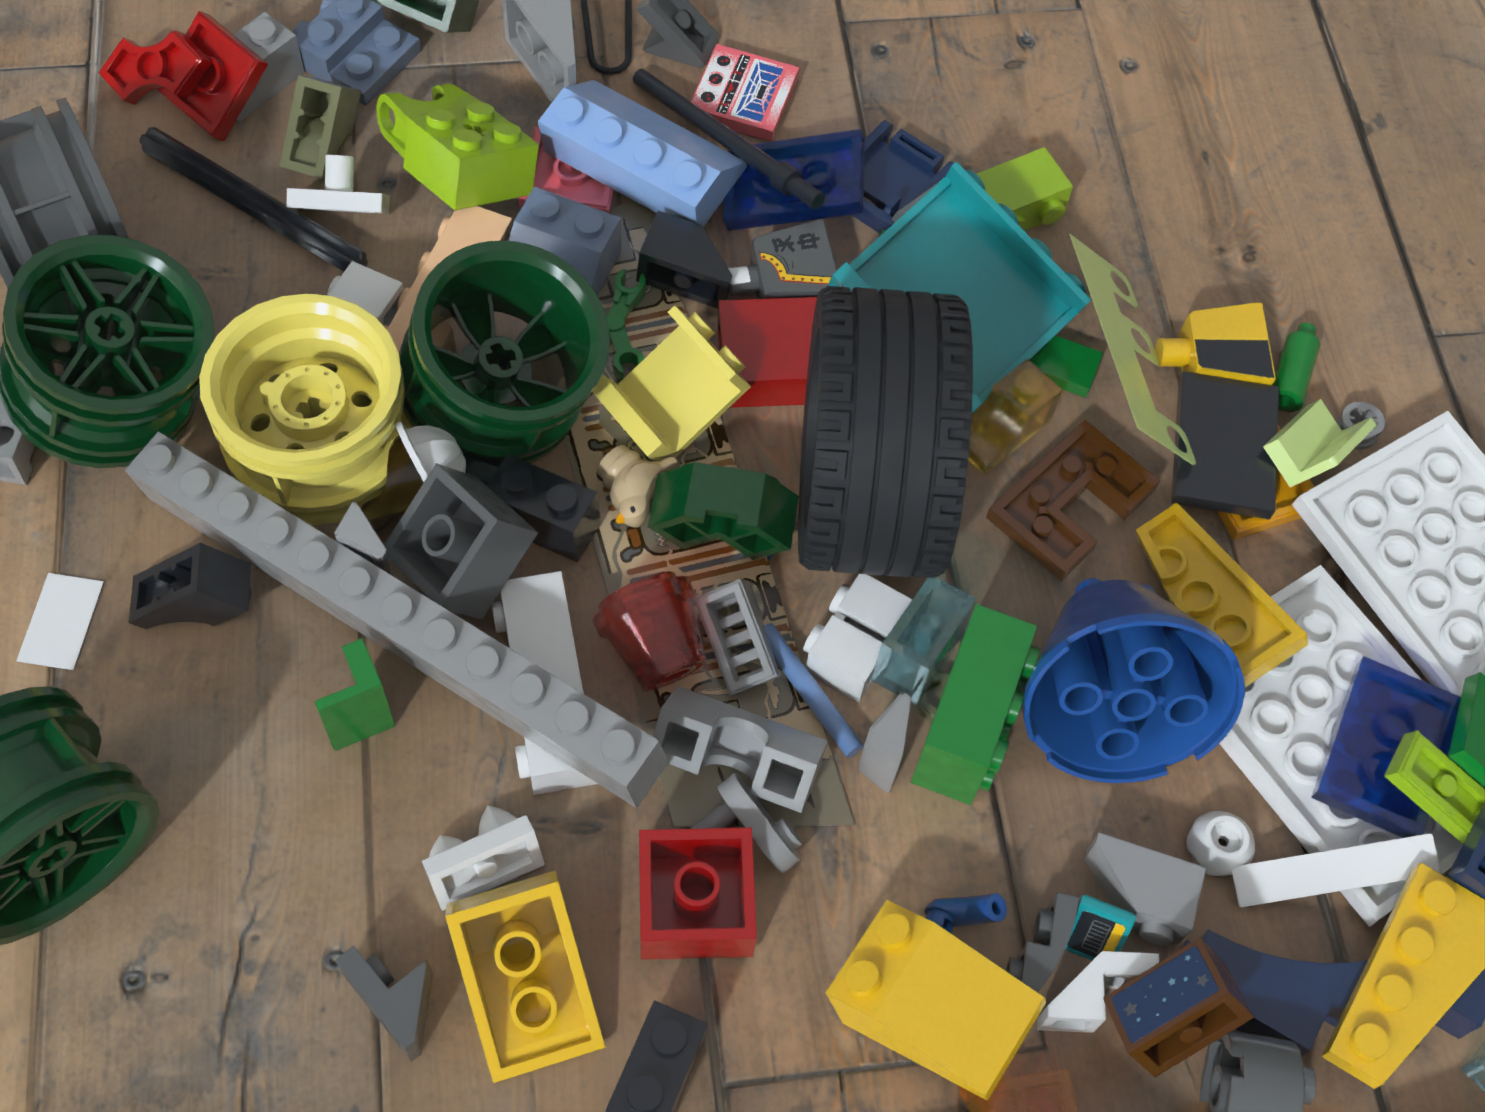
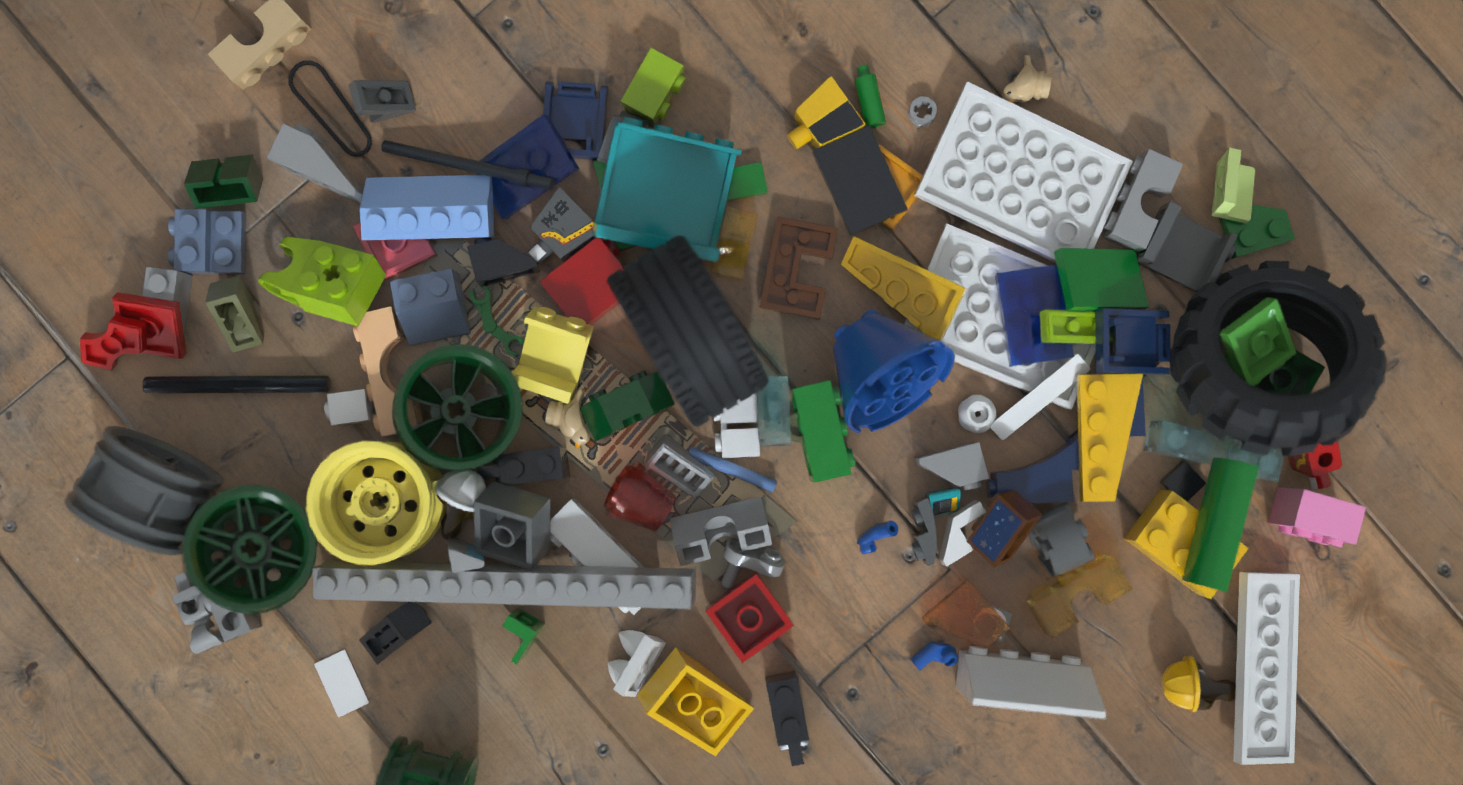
camera: 30 degrees left, 25 degrees up
white tile [286,155,390,214] -> none
dark grey slope [335,945,432,1062] -> none
tile [691,44,800,142] -> none
yellow slope [825,900,1046,1101] -> none
light grey slope [858,693,911,793] -> none
yellowish green piece [1069,234,1196,465] -> none
yellowish green panel [1263,399,1377,487] -> none

